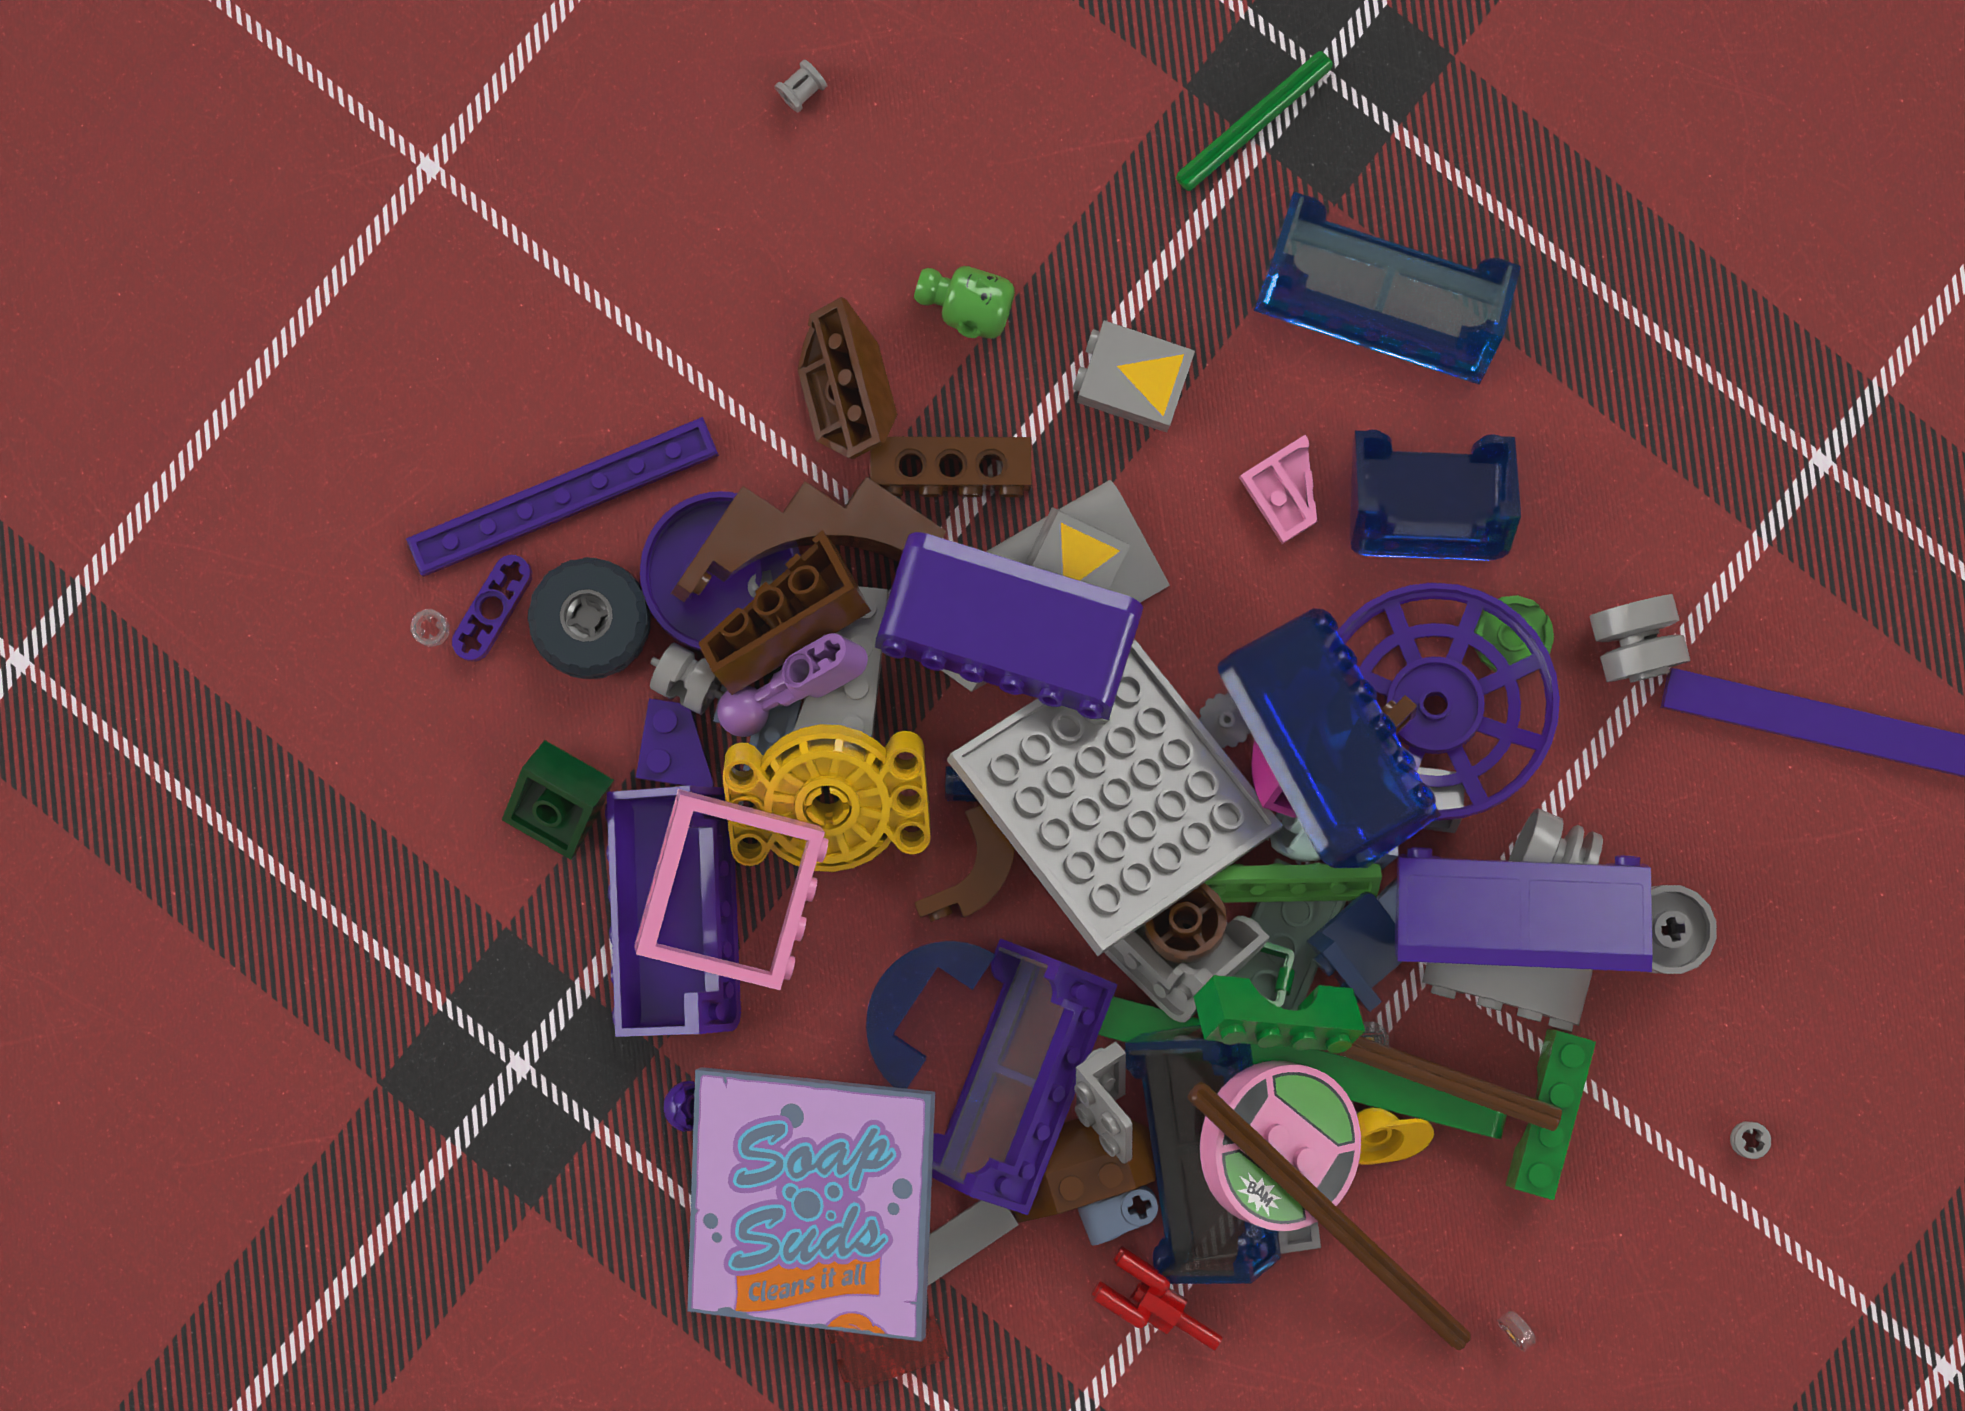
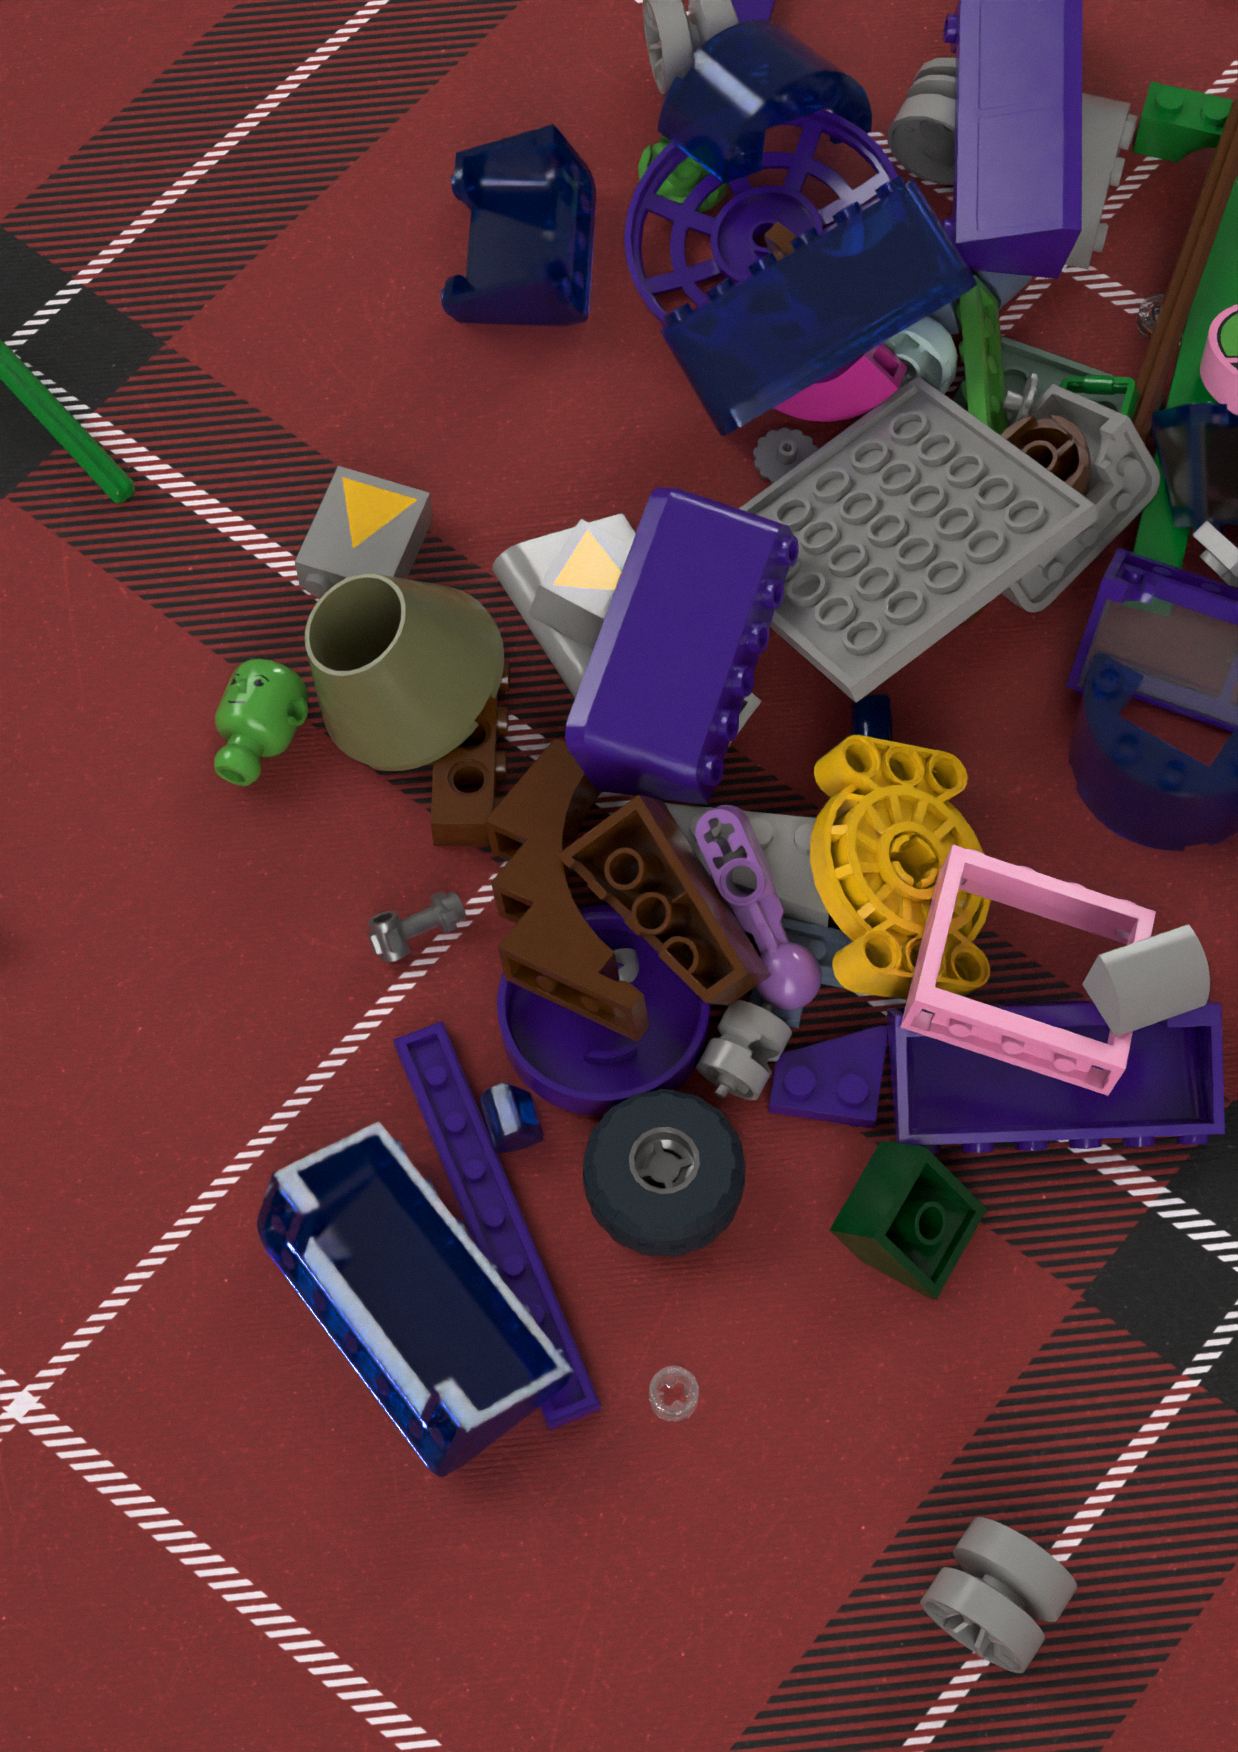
camera: 80 degrees left, 20 degrees down
dark purple beam [452,555,532,662] -> none
reddish brown wedge [798,297,898,459] -> none
reddish brown arch [914,805,1015,922] -> none
green arch [1193,975,1365,1053] -> none
bright pink wing [1239,435,1317,544] -> none
windscreen [1254,192,1521,385] -> none
dark blue bracket [1307,892,1403,1012] -> none
none -> clear blue windscreen [257,1121,573,1477]
none -> olive cone [305,573,504,771]
none -> flat silver bar [366,891,466,962]
none -> clear blue brick [479,1082,544,1152]
none -> clear blue cylinder [657,20,872,184]
none -> light grey wheel [920,1517,1077,1673]
none -> light grey piece [1001,373,1039,426]
none -> light grey brick [1082,924,1210,1037]

